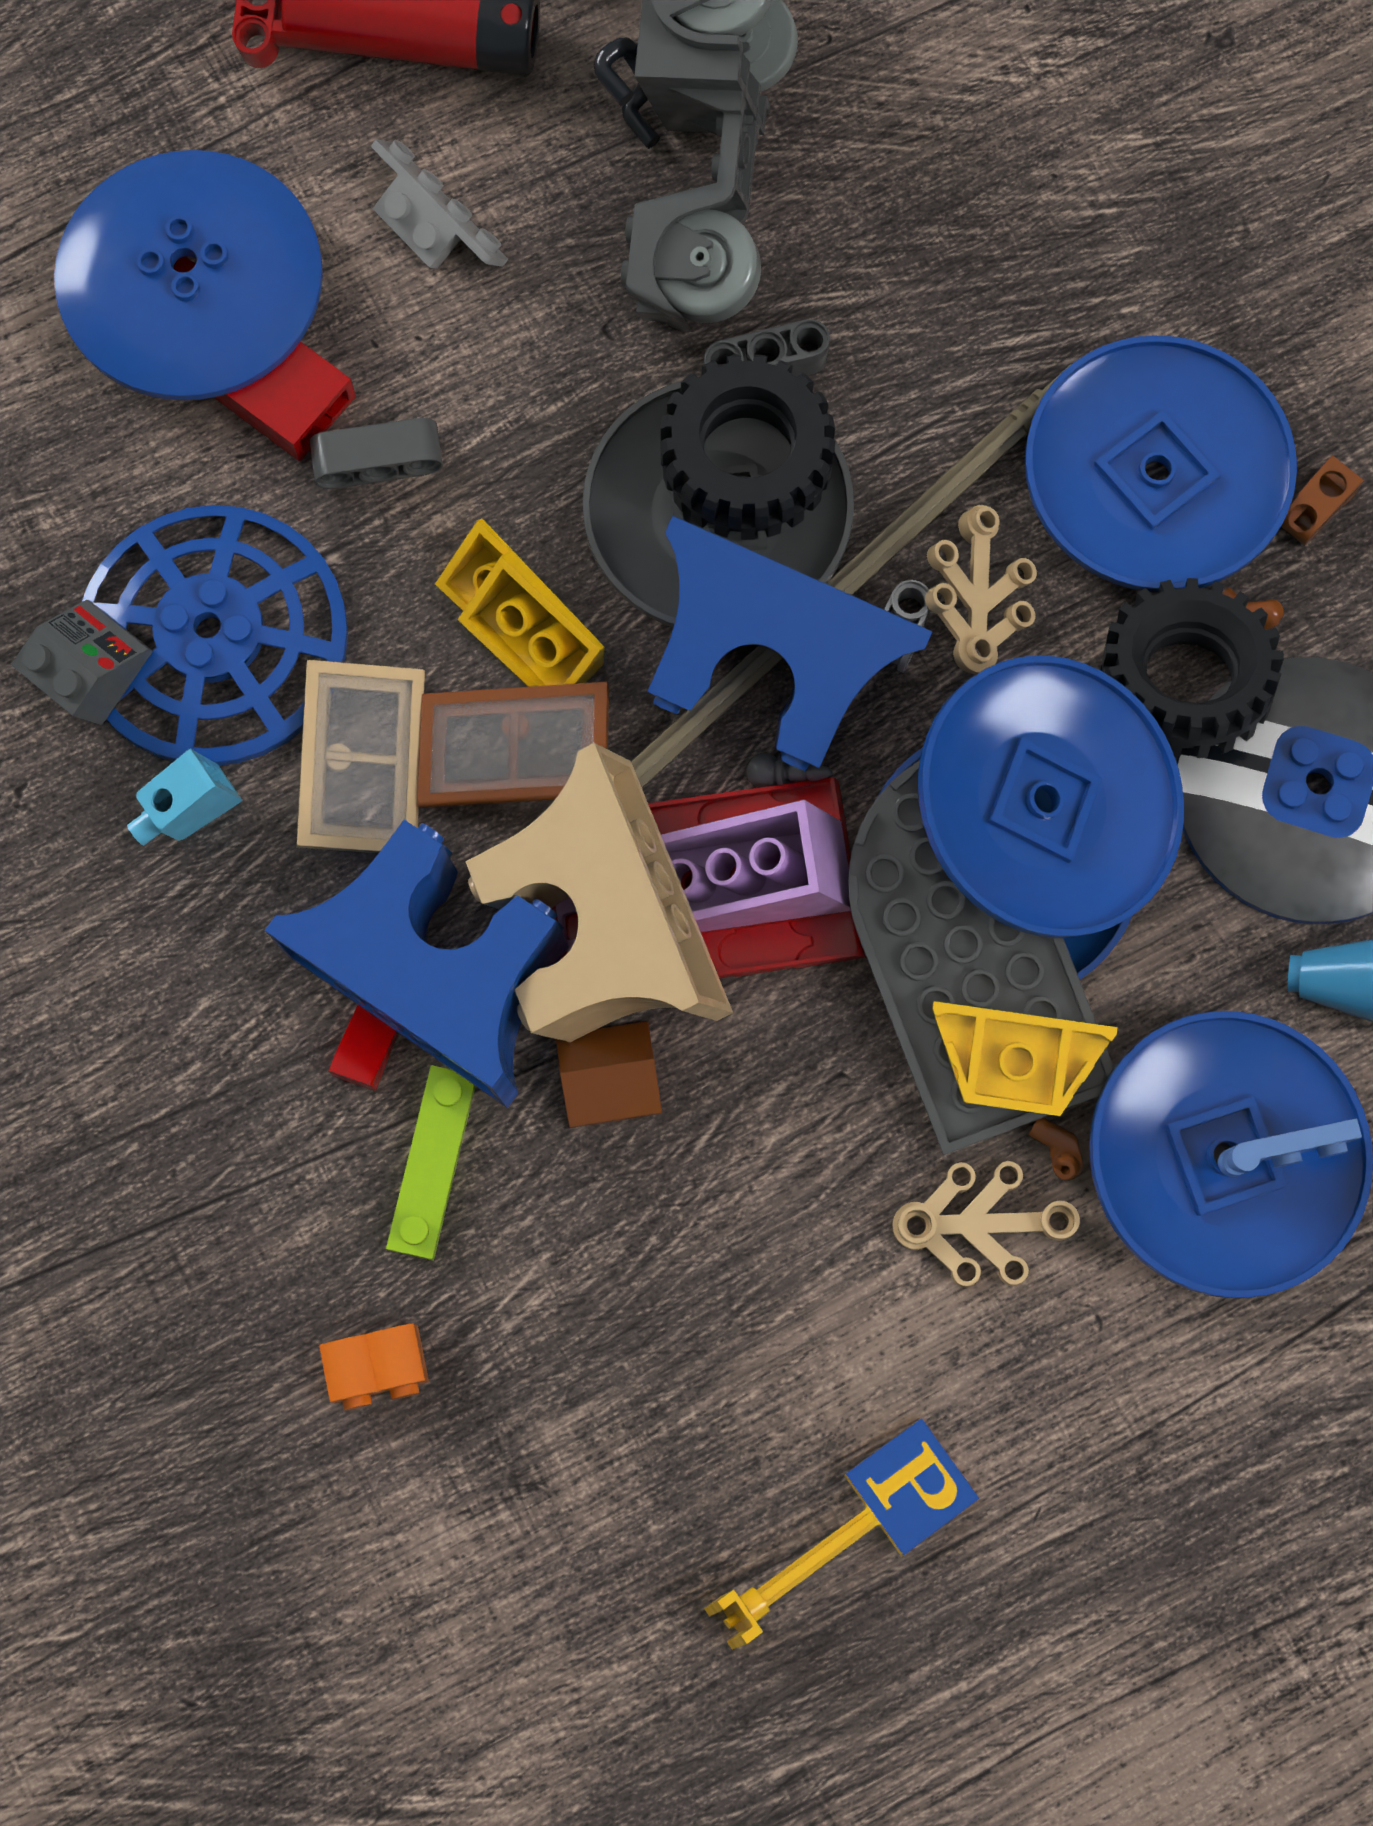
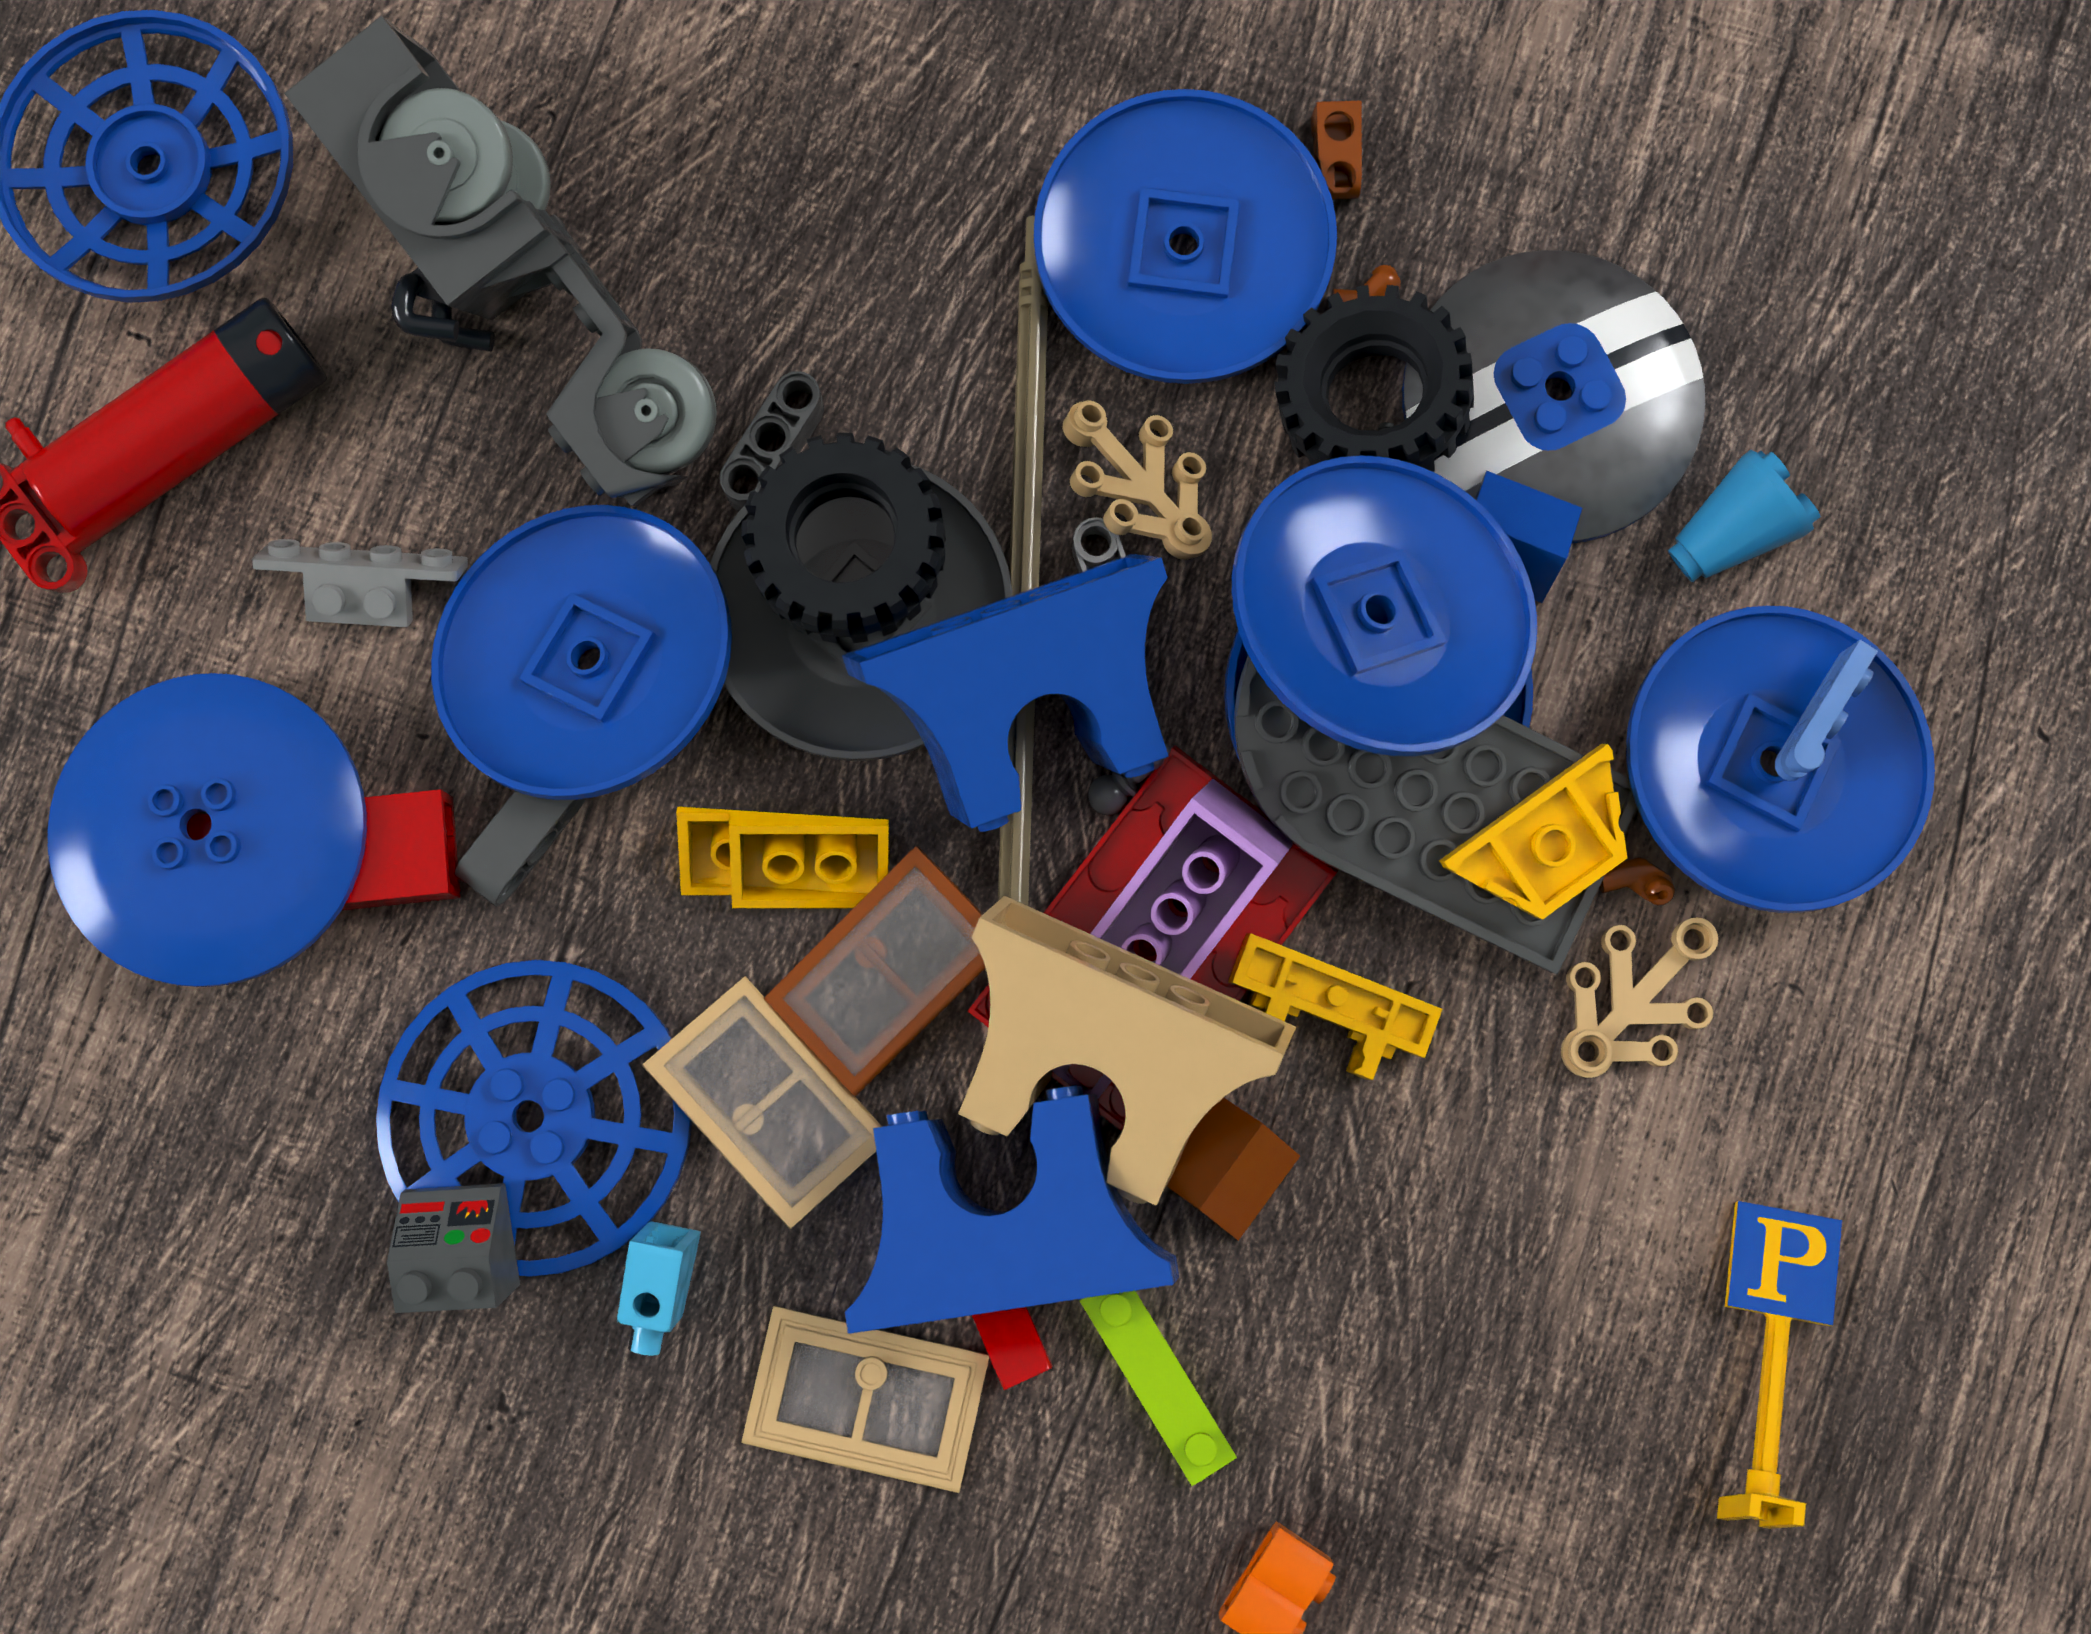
camera: 45 degrees left, 5 degrees up
none -> blue dish [431,505,732,800]
none -> tan door [741,1306,989,1493]
none -> yellow hinge [1228,933,1443,1080]
none -> blue slope [1475,470,1583,603]

